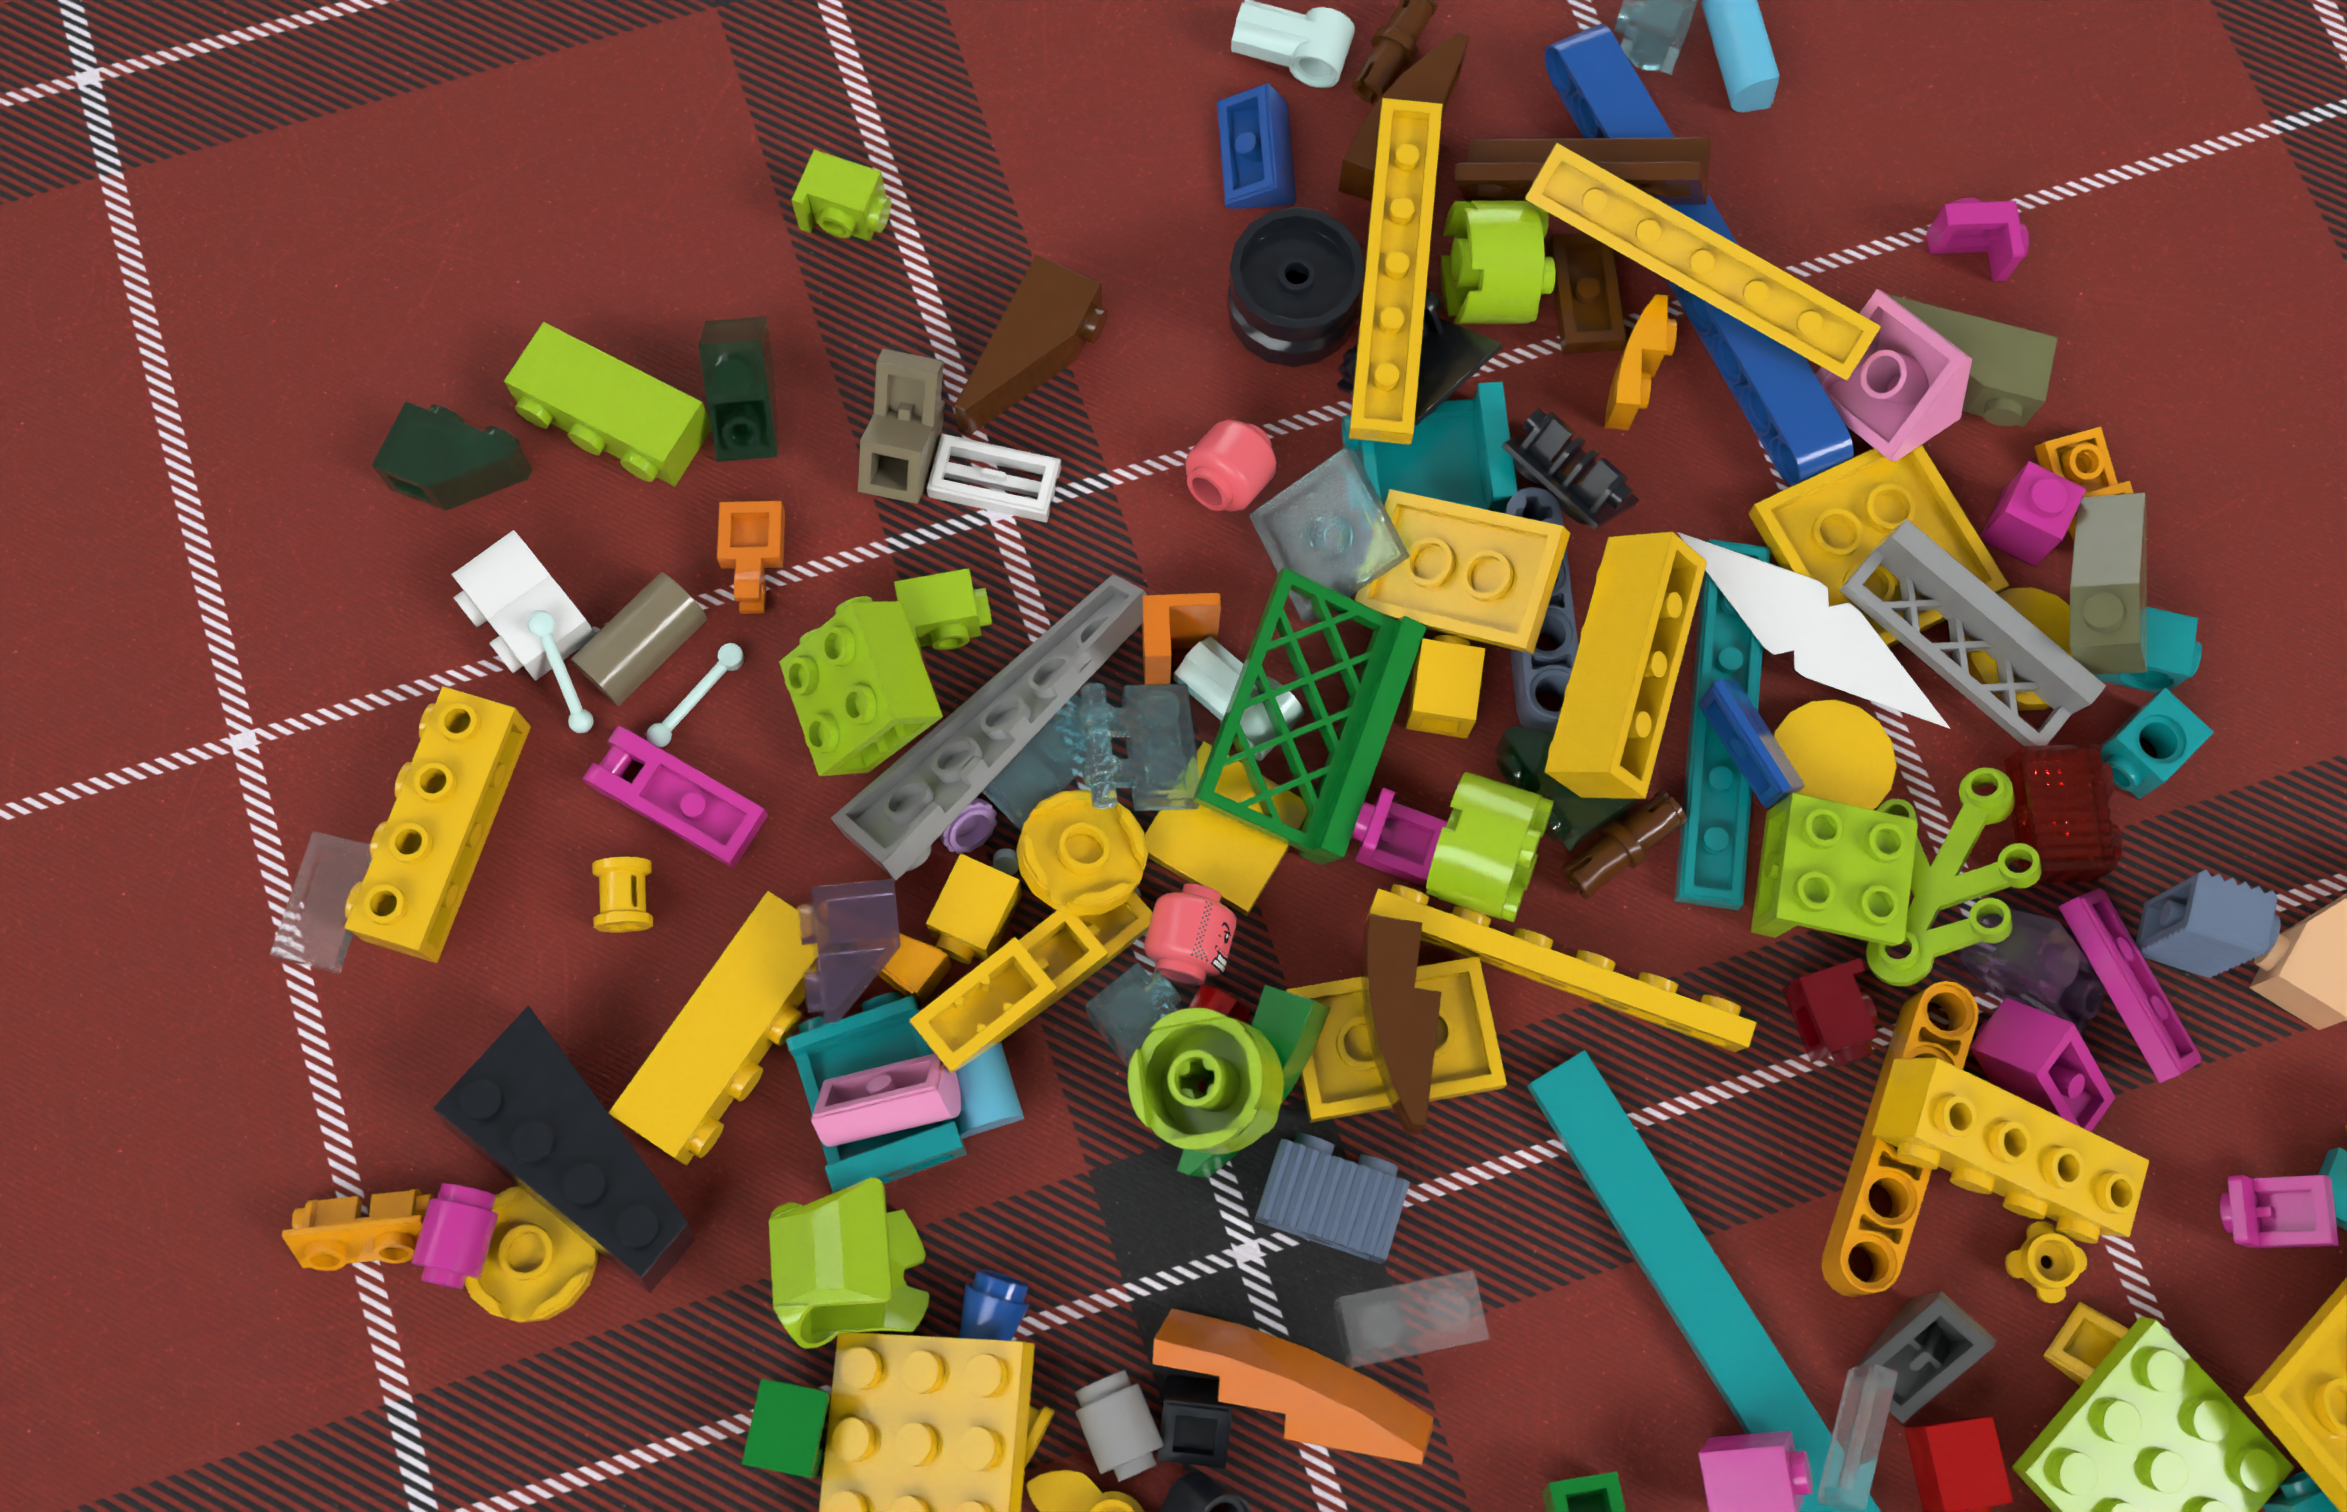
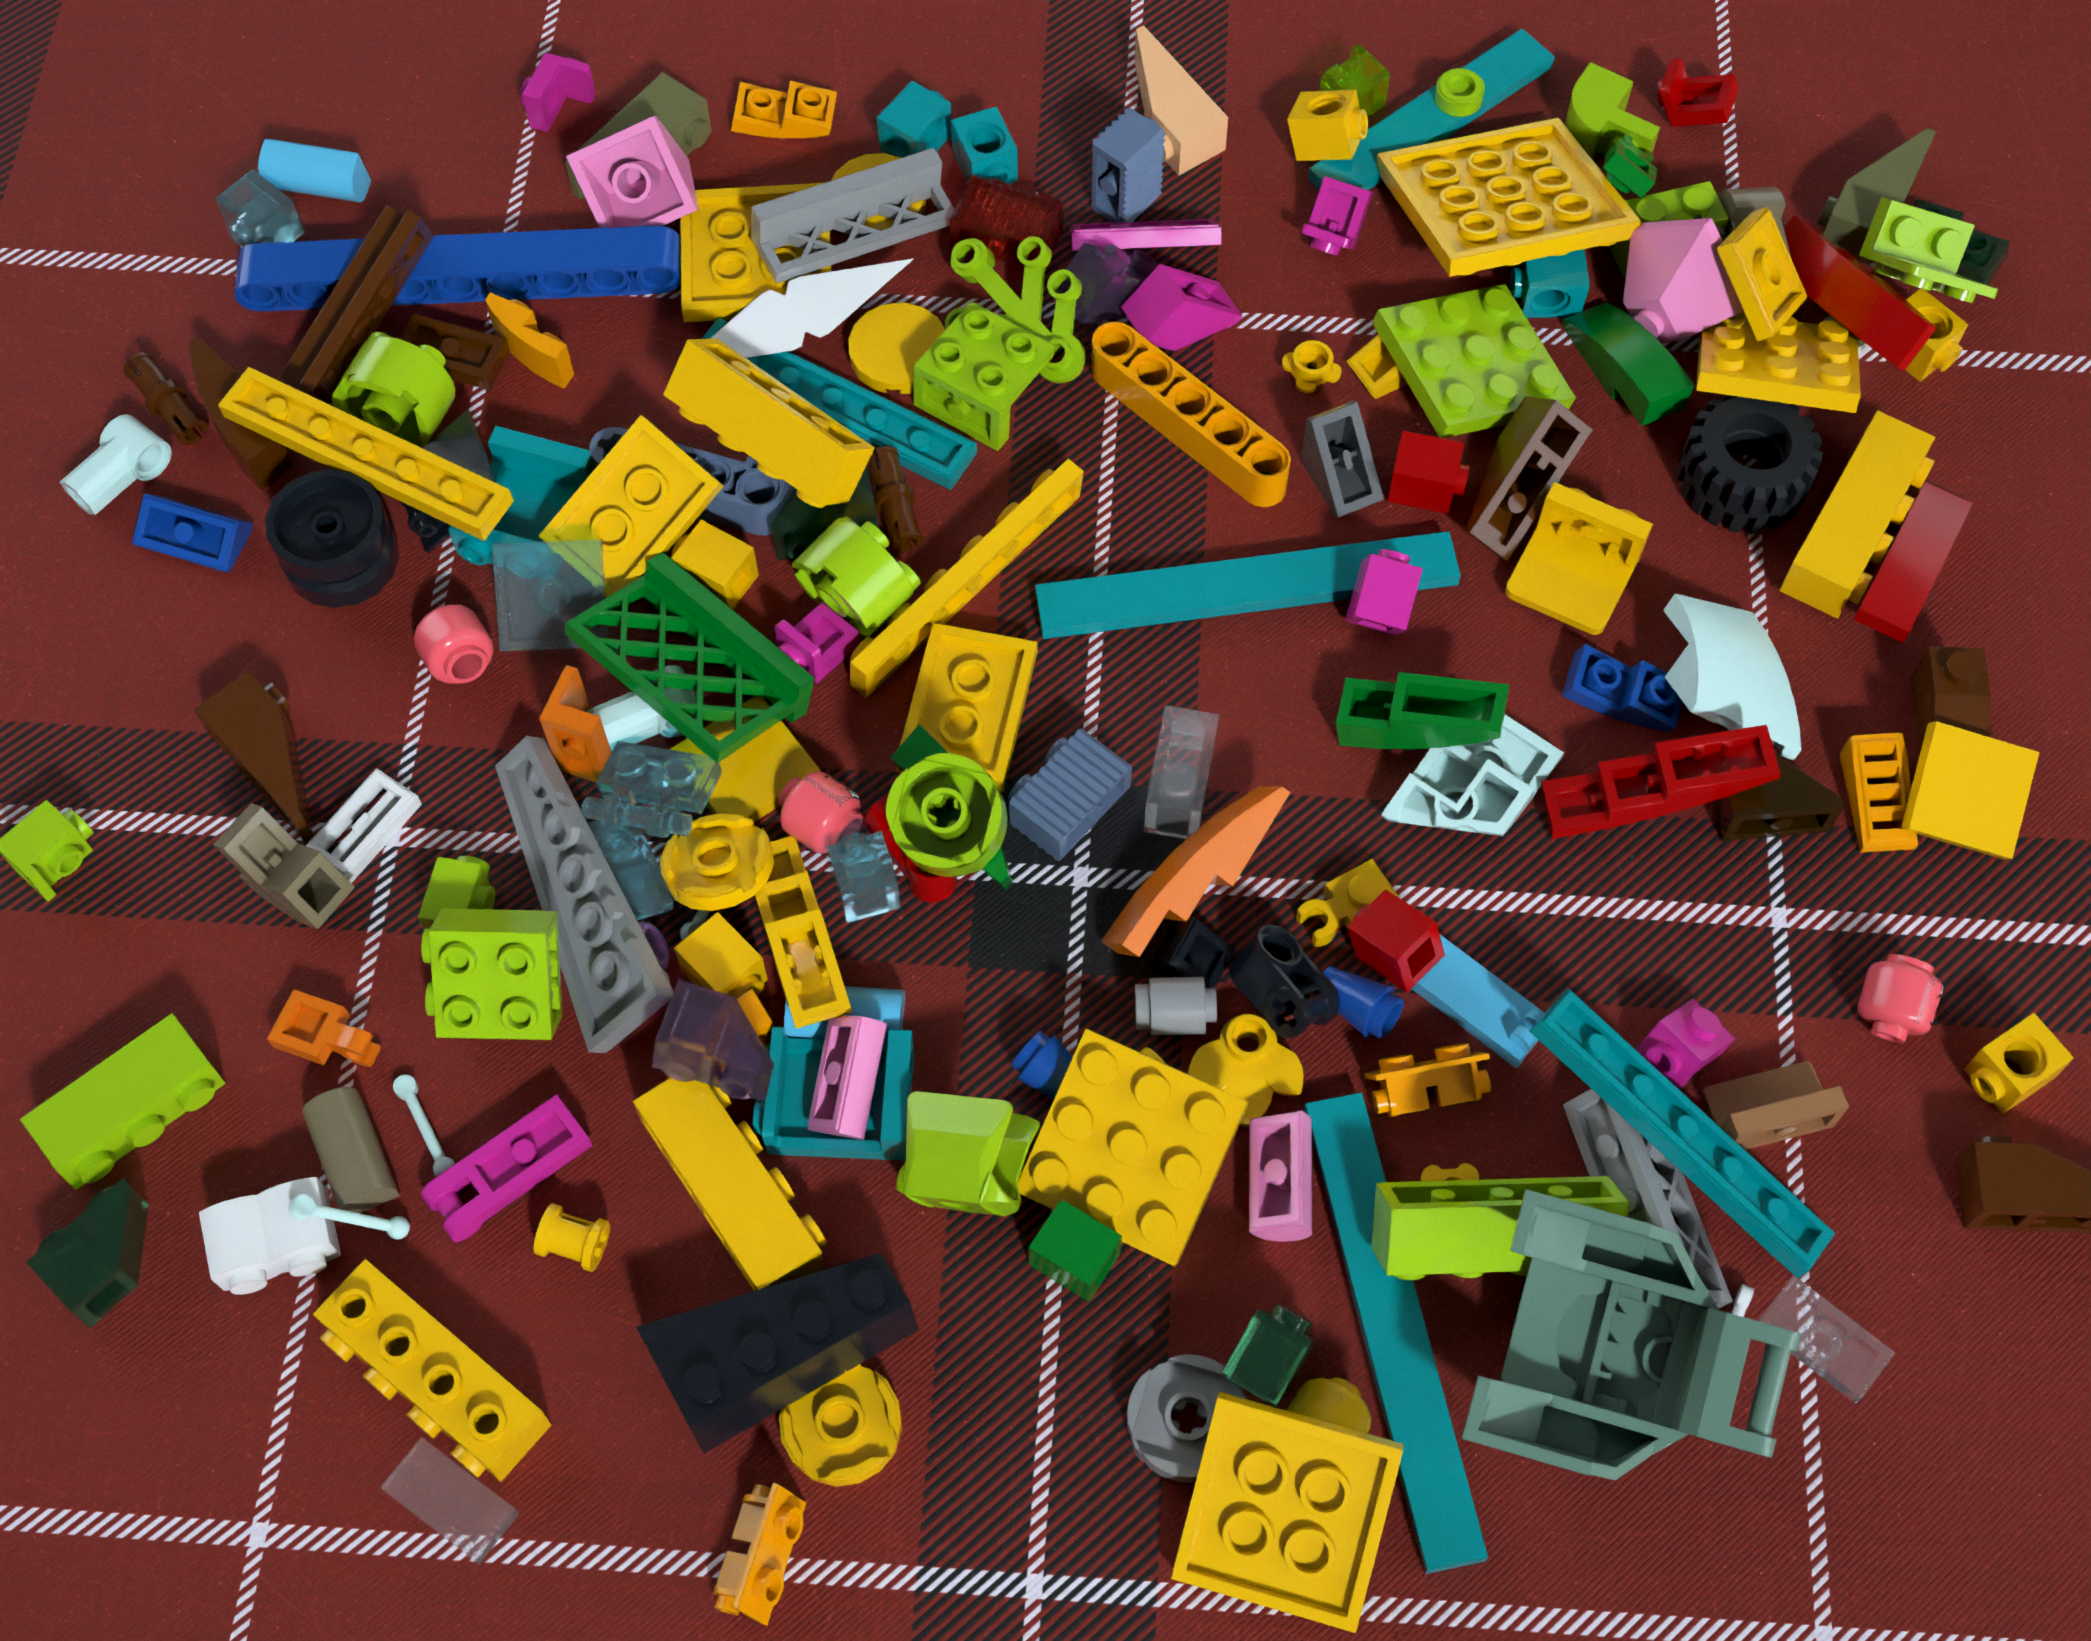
camera: 65 degrees left, 10 degrees down
dark pink brick [411,1183,498,1289] -> none
clear green slope [698,316,779,462] -> none
reddish brown slope [1361,915,1442,1135] -> none
black hinge [1501,408,1640,530] -> none
yellow plate [1525,142,1882,381] -> none
blue slope [1698,679,1805,809] -> none
dark red brick [1782,958,1878,1067] -> none
clear tile [1817,1364,1898,1511] -> none
yellow brick [1872,1058,2149,1244] -> none
dark pink brick [1980,461,2086,567] -> none
olive slope [2070,493,2147,675] -> none

